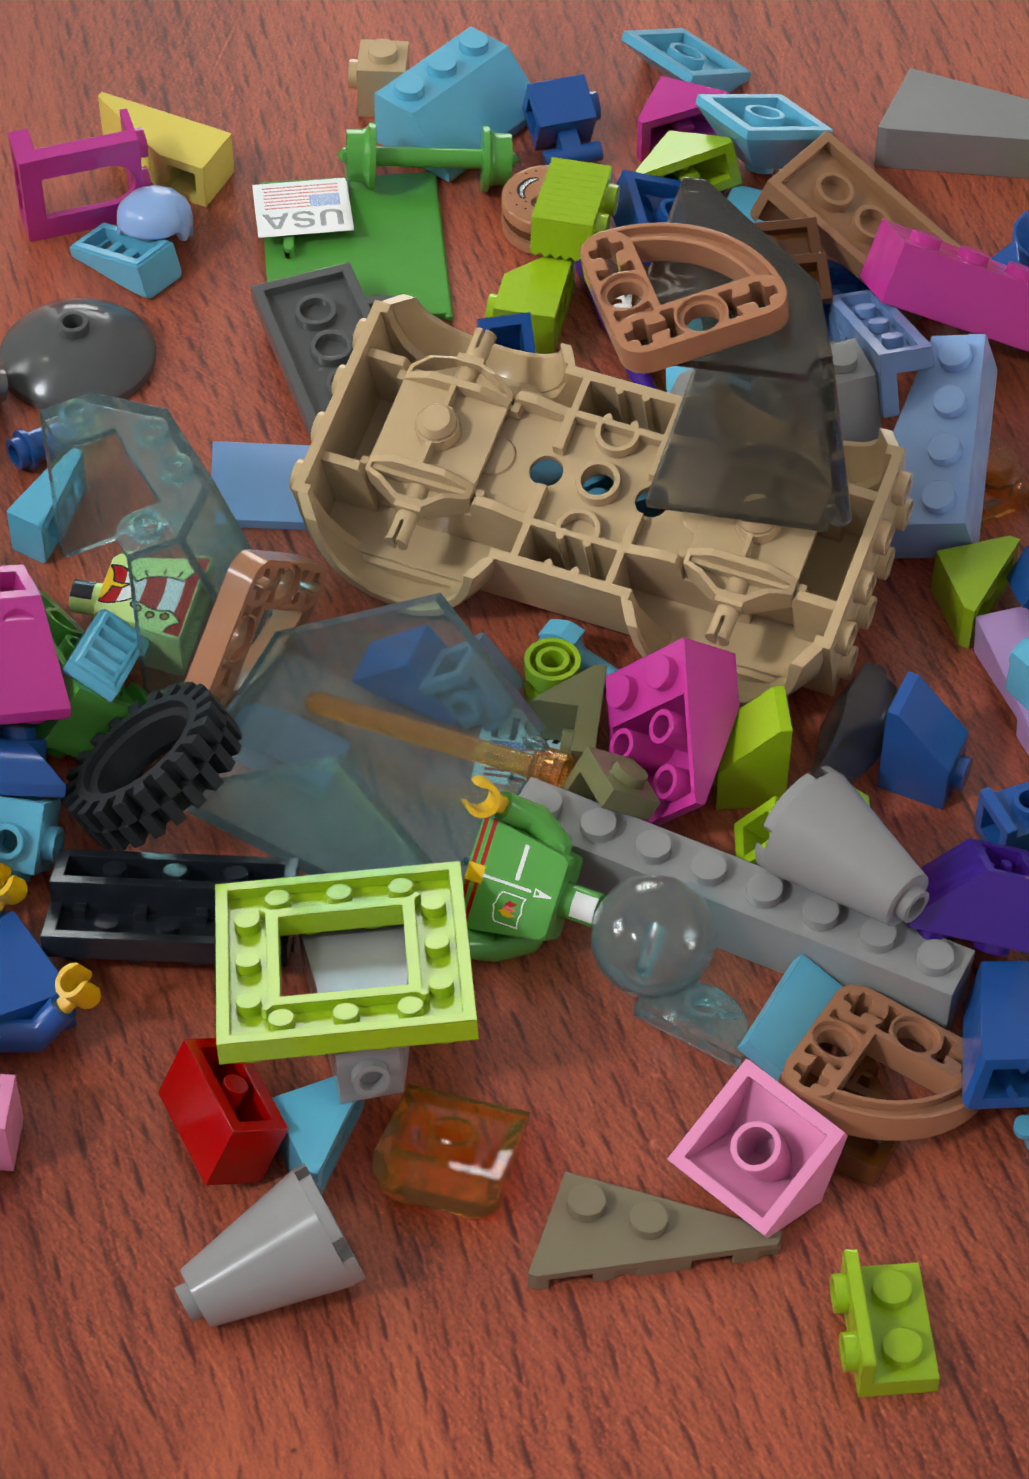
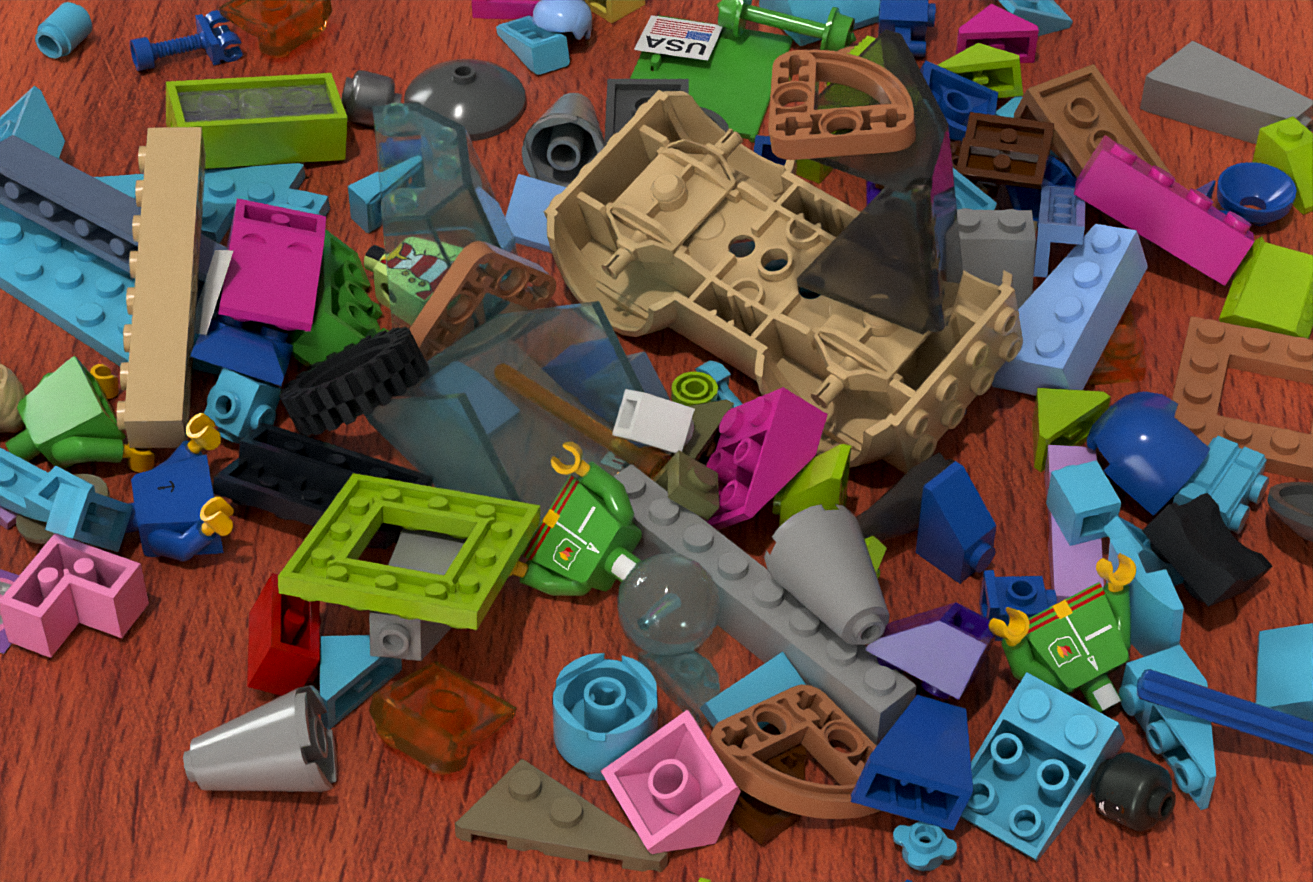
camera: 20 degrees right, 5 degrees down
medium azure slope [62,609,147,703] -> none
medium azure slope [696,94,833,174] -> none
none -> light grey cone [522,93,605,187]
none -> medium azure brick [552,653,658,781]
none -> white brick [612,389,695,454]

